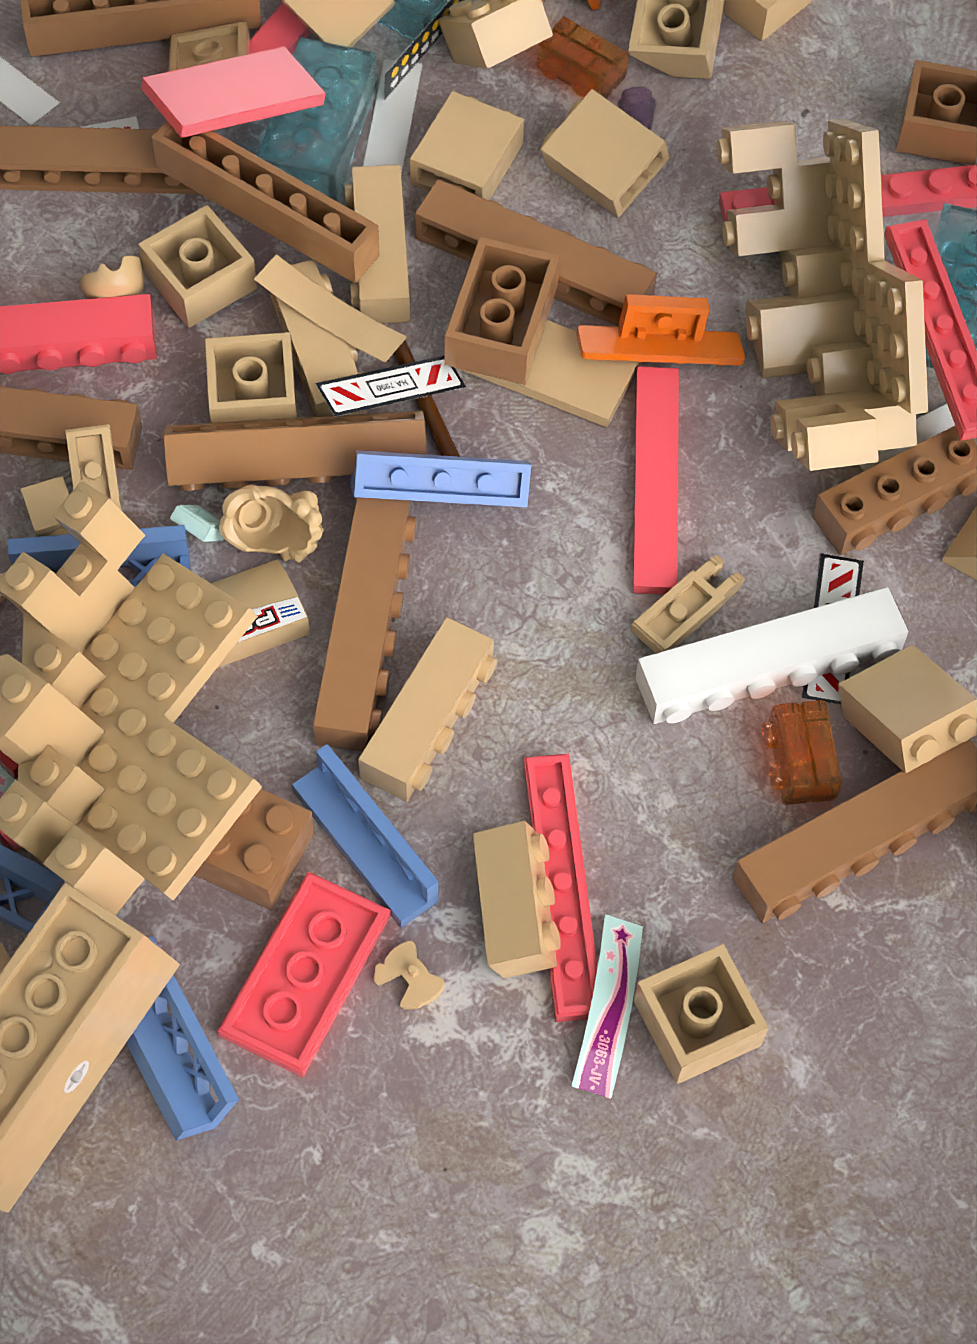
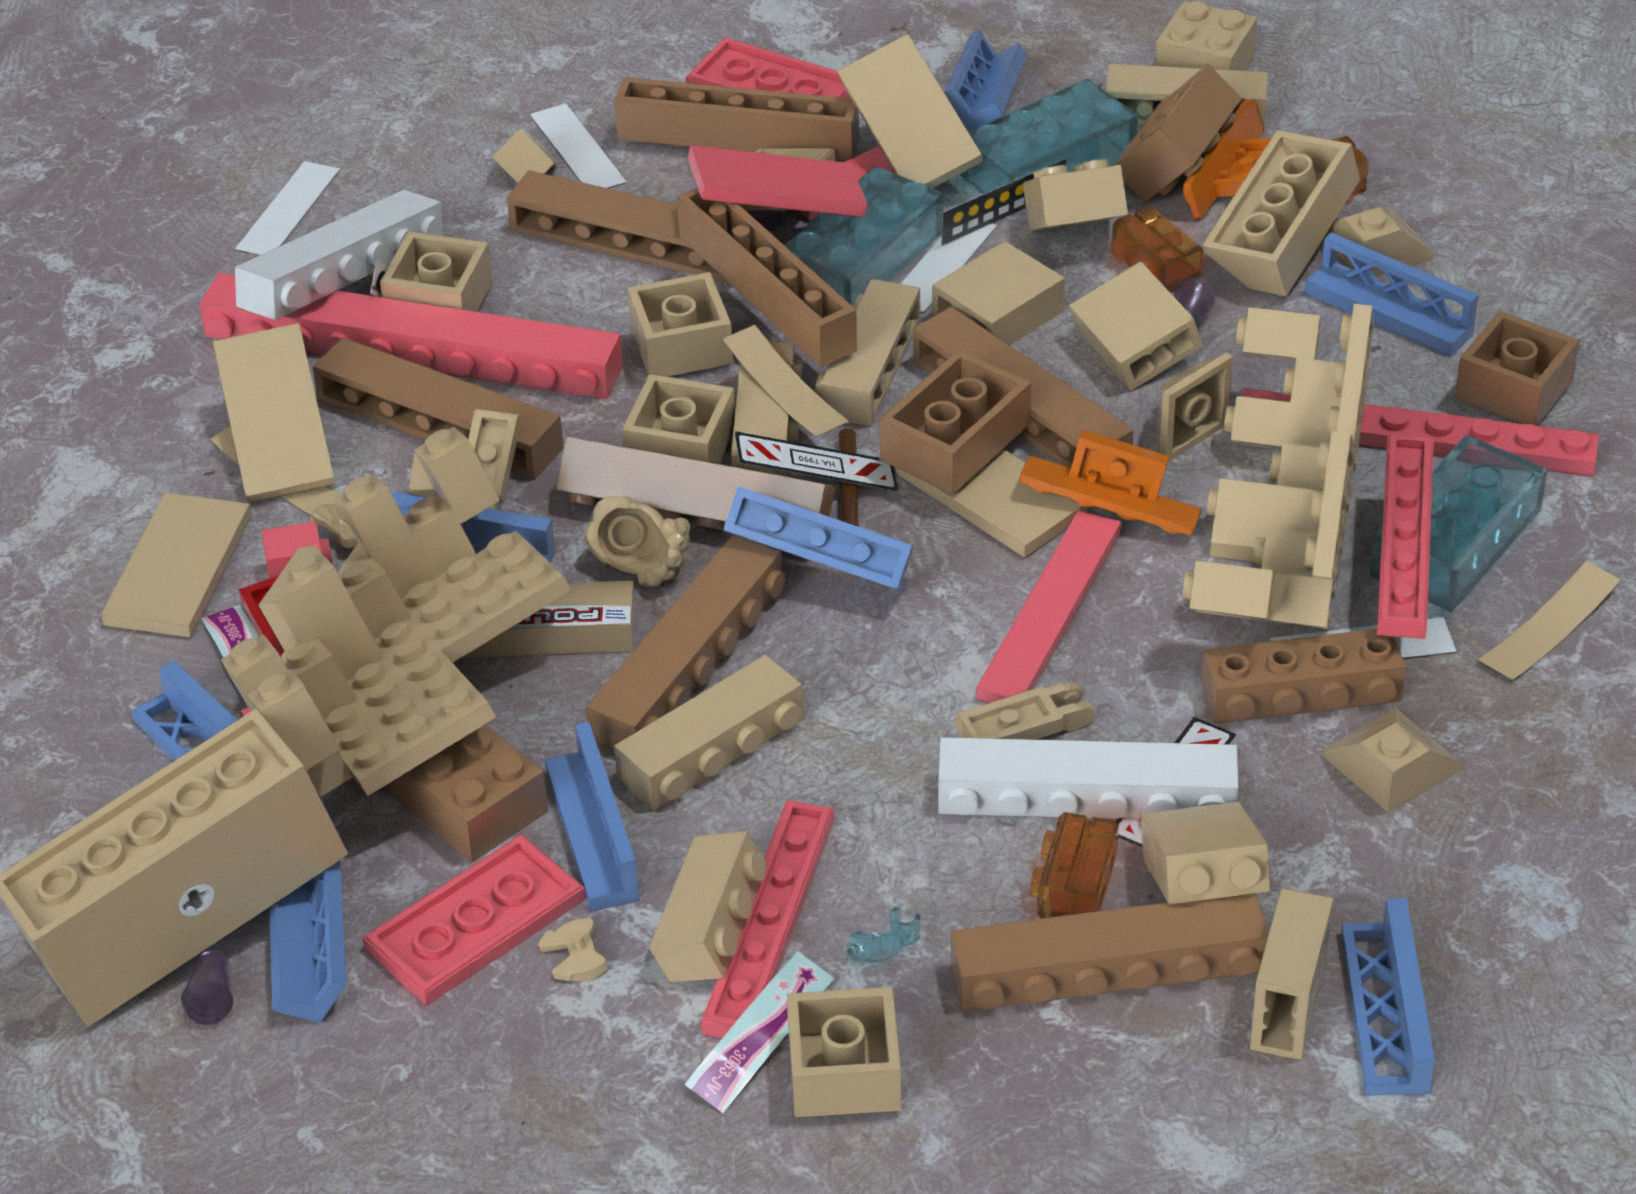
camera: 25 degrees right, 20 degrees down
tan hair [80,256,144,299] -> none
light aqua tile [170,505,224,542] -> none
none -> clear purple cone [181,950,233,1025]
none -> clear light blue arm [847,907,921,963]
none -> tan slope [1159,353,1233,462]
none -> medium blue fence [1305,232,1478,357]

